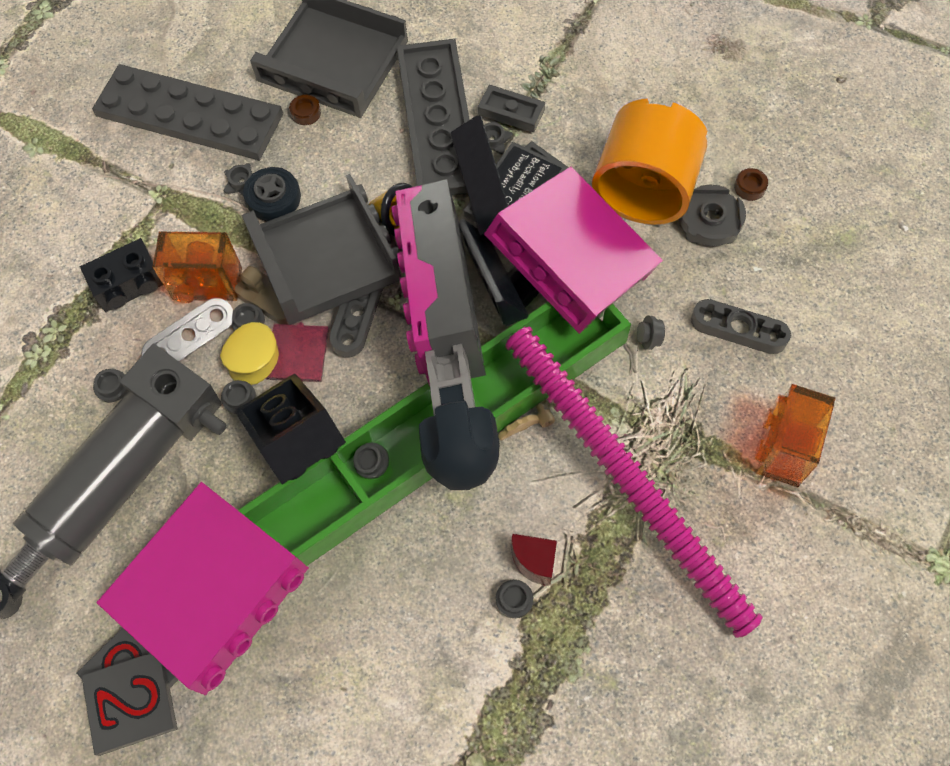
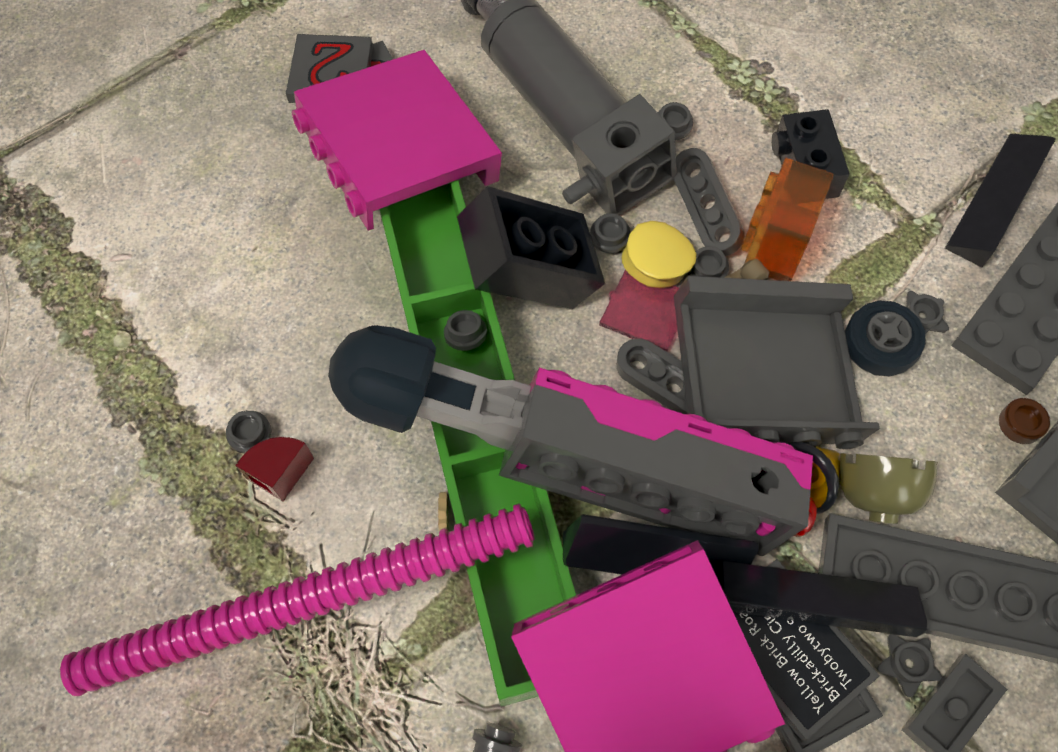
camera: 110 degrees right, 0 degrees up
none -> olive cylinder [839,453,938,524]
none -> black slope [945,134,1056,267]

